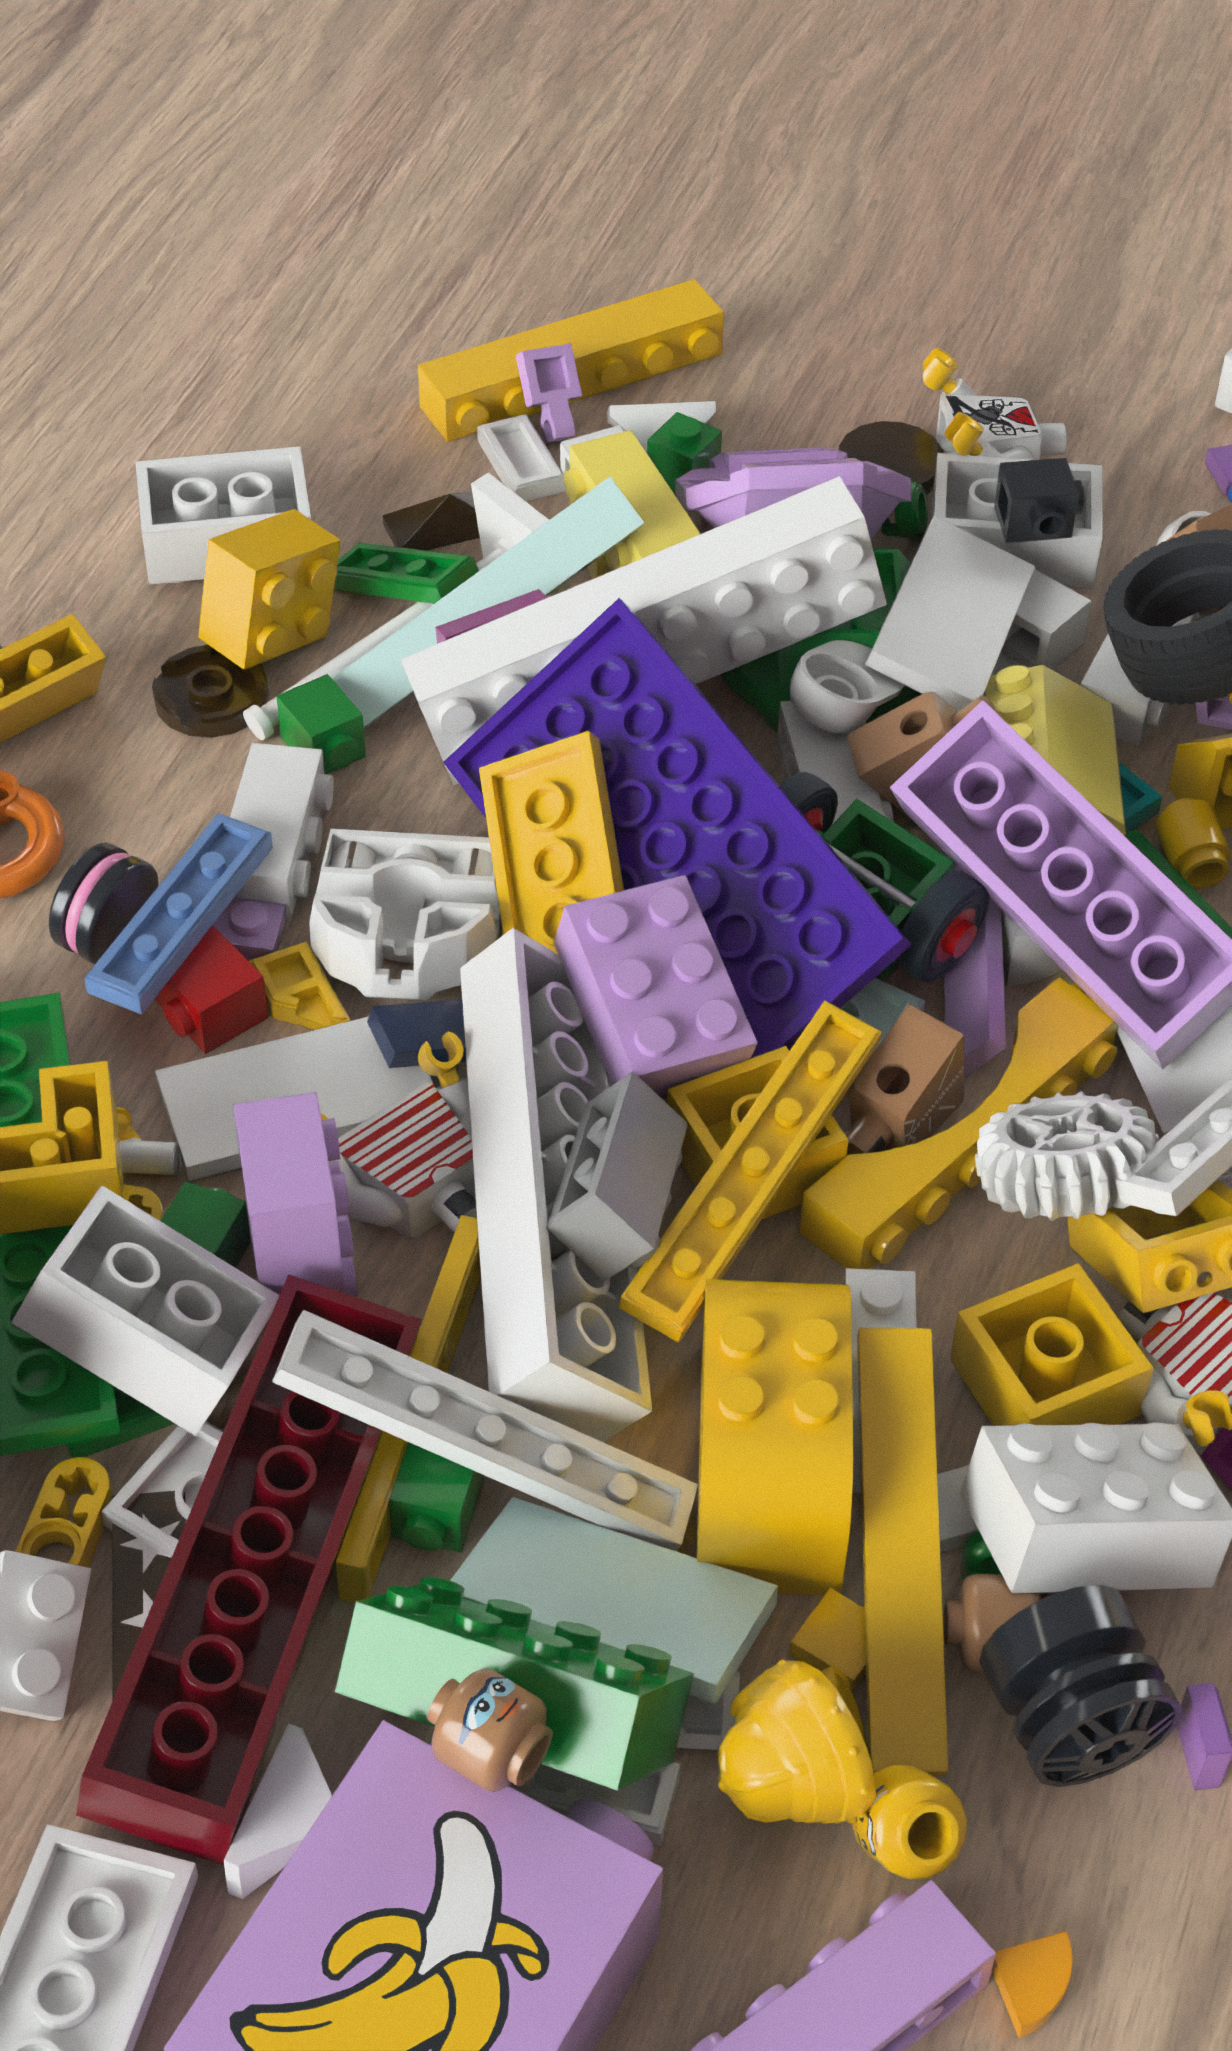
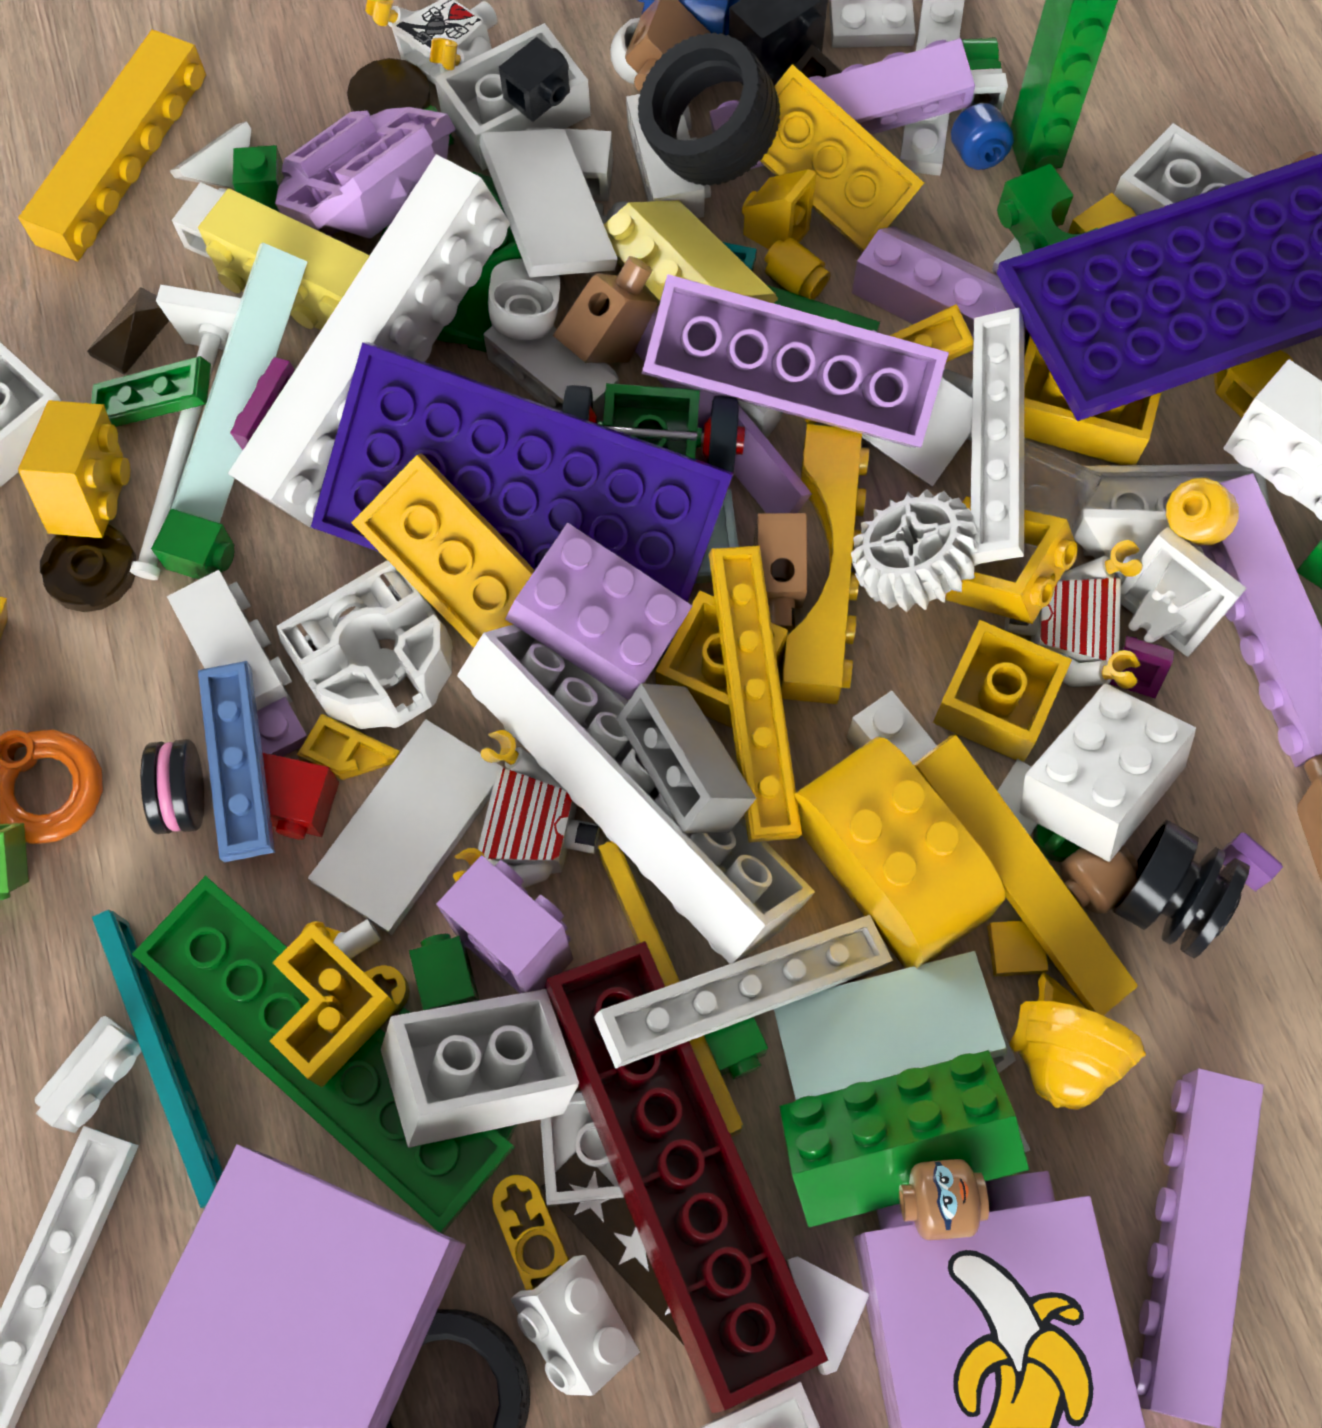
camera: 35 degrees left, 20 degrees up
dark blue tile [367,999,466,1068] -> none
white tile [477,414,565,502] -> none
lavender plate [515,343,582,444] -> none
yellow head [852,1765,967,1879] -> none
light orange tile [992,1931,1073,2039] -> none

